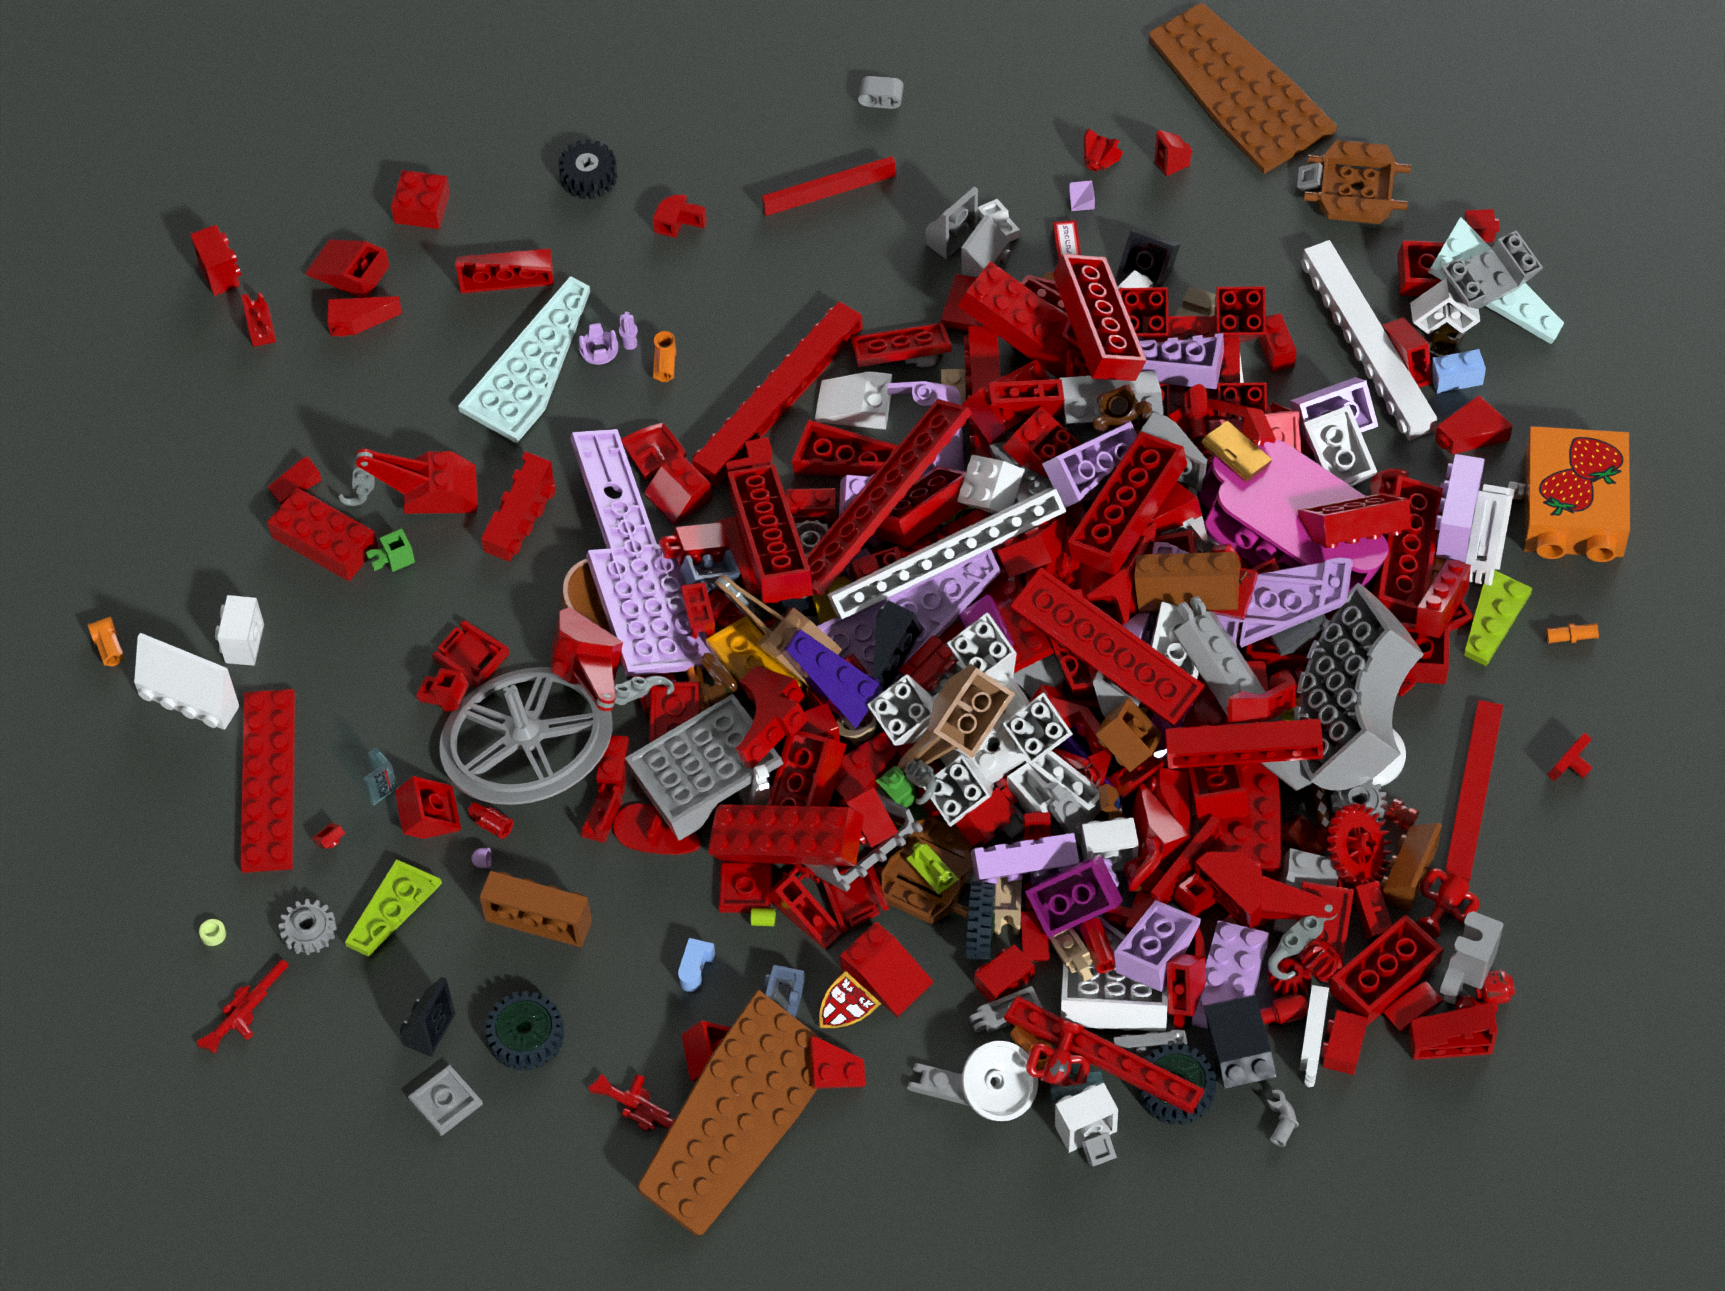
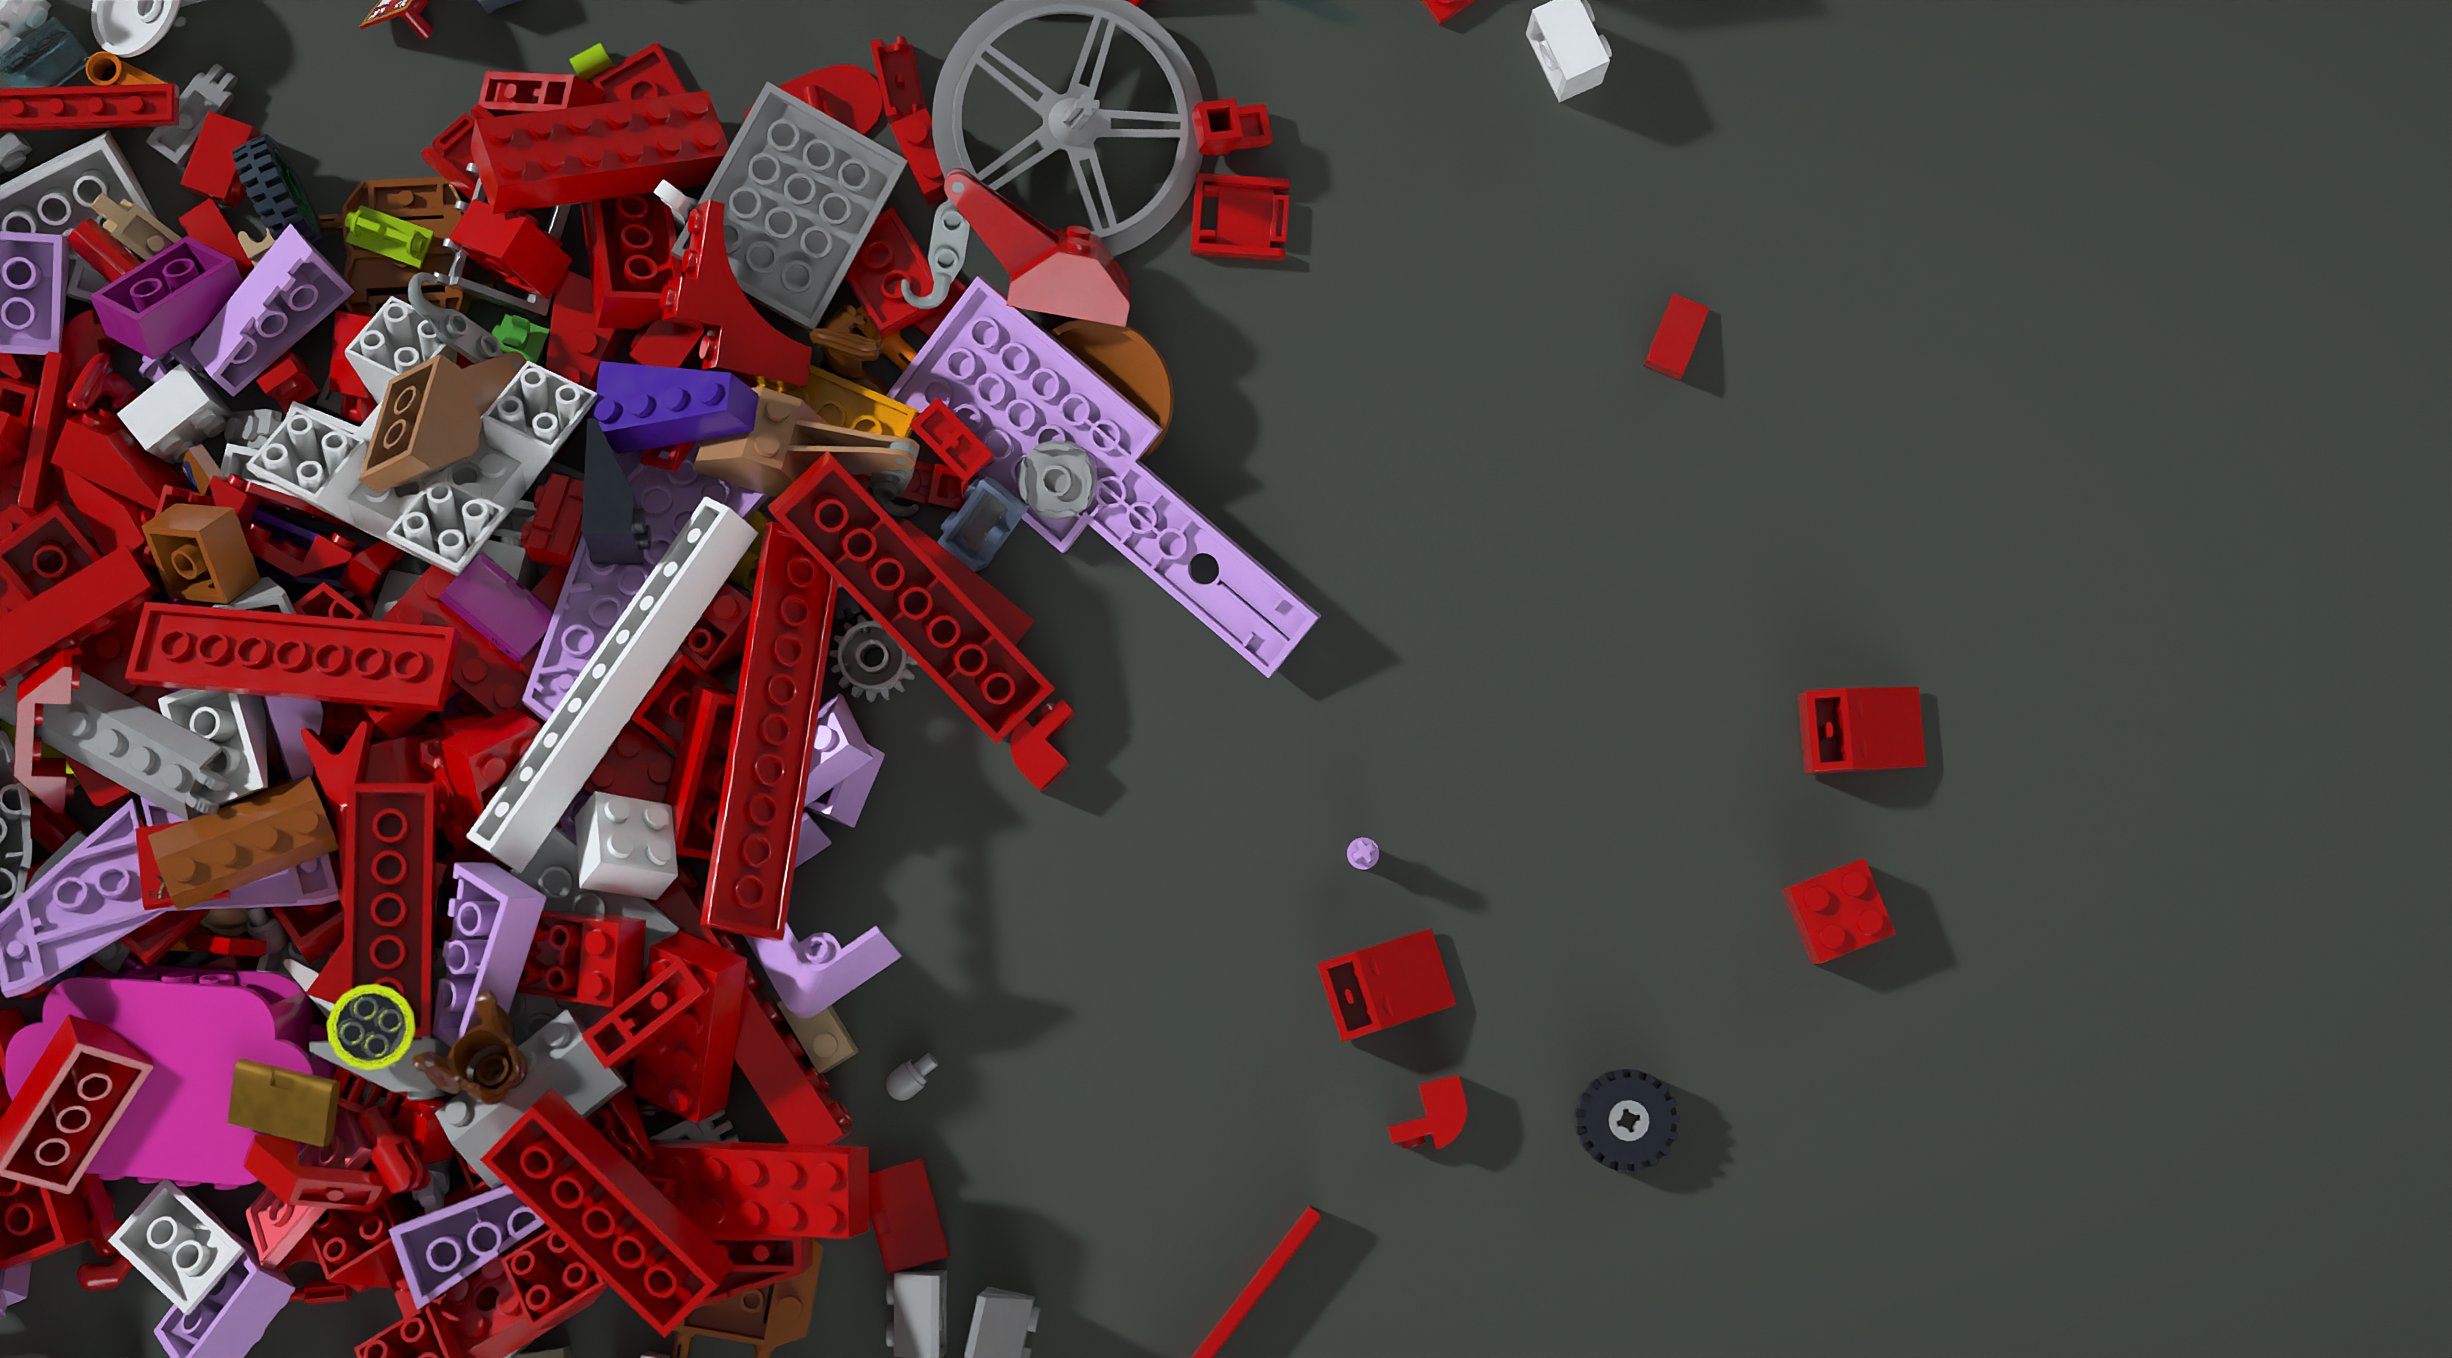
camera: 150 degrees right, 25 degrees up
red brick [190,224,241,296] -> none
red hinge [241,293,276,347] -> none
red brick [267,488,378,582] -> none
red slope [328,296,402,337] -> none
red slope [338,449,478,514] -> none
bright green brick [366,529,415,572] -> none
red wedge [455,249,554,293] -> none
light aqua wing [458,276,590,443] -> none
red wedge [481,451,556,562] -> none
lavender piece [579,323,618,365] -> none
red plate [621,423,687,480] -> none
red slope [644,453,712,526] -> none
orange piece [653,331,677,382] -> none
red brick [659,523,730,565] -> none
red brick [692,301,863,487] -> none
red brick [786,488,836,523] -> none
red wedge [792,420,898,477] -> none
white slope [815,372,892,430] -> none
red slope [840,922,933,1017] -> none
red tile [850,322,952,367] -> none
red piece [1026,1019,1090,1090] -> none
none -> tile [327,984,416,1070]
none -> light grey tile [1017,439,1098,520]
none -> red slope [1316,928,1457,1042]

